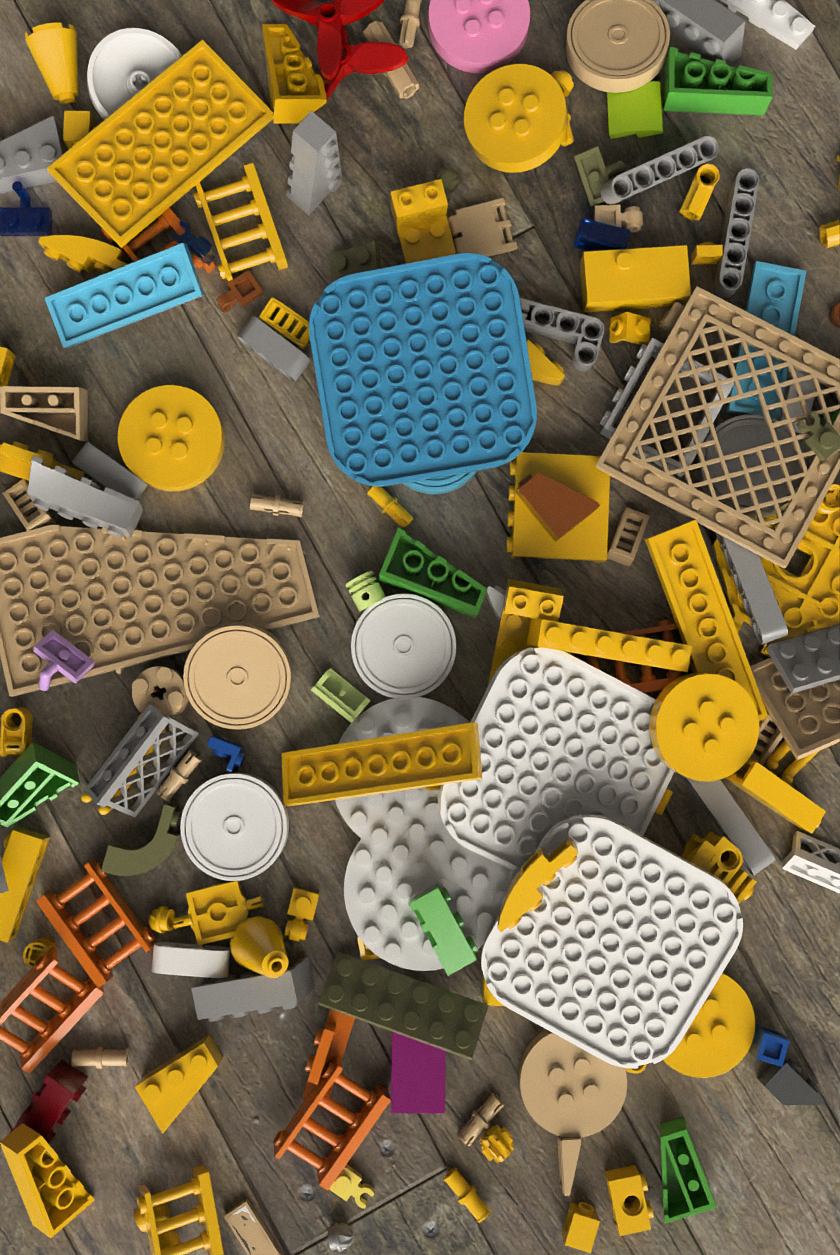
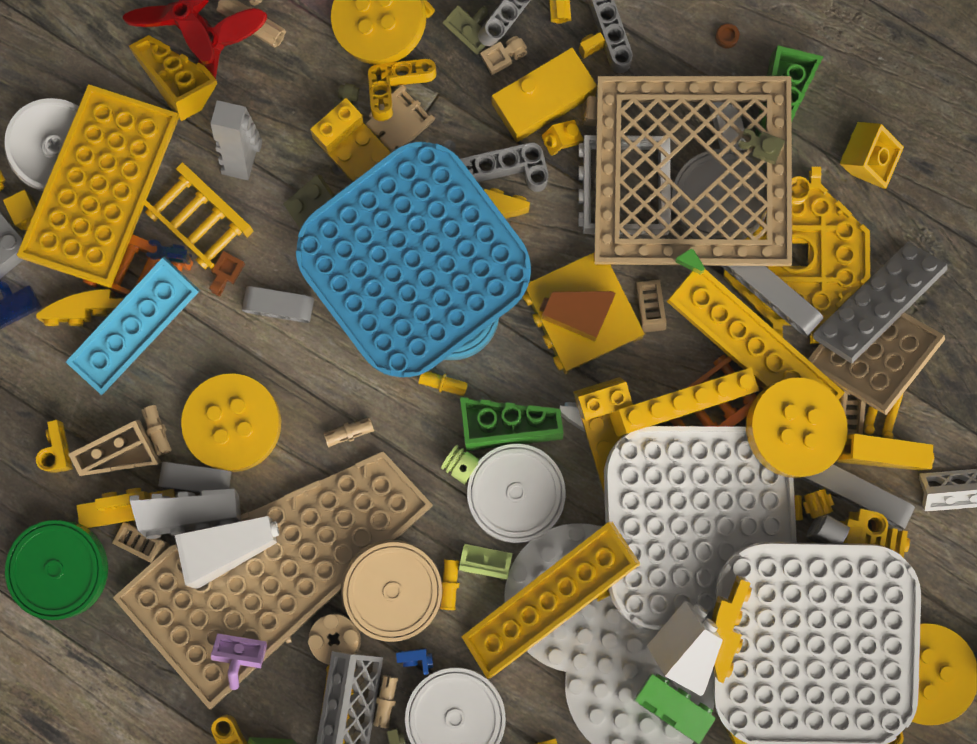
camera: 20 degrees left, 5 degrees down
yellow slope [259,297,310,350] -> none
clear blue slope [573,218,631,251] -> none
medium azure plate [726,261,807,420] -> none
none -> tan pin [141,405,172,456]
none -> white slope [175,516,279,589]
none -> yellow beam [368,59,437,121]
none -> yellow pin [440,559,460,610]
none -> white slope [647,601,723,696]
none -> bright green slope [675,248,705,275]
none -> yellow gear [803,489,834,519]
none -> light grey beam [806,515,850,544]

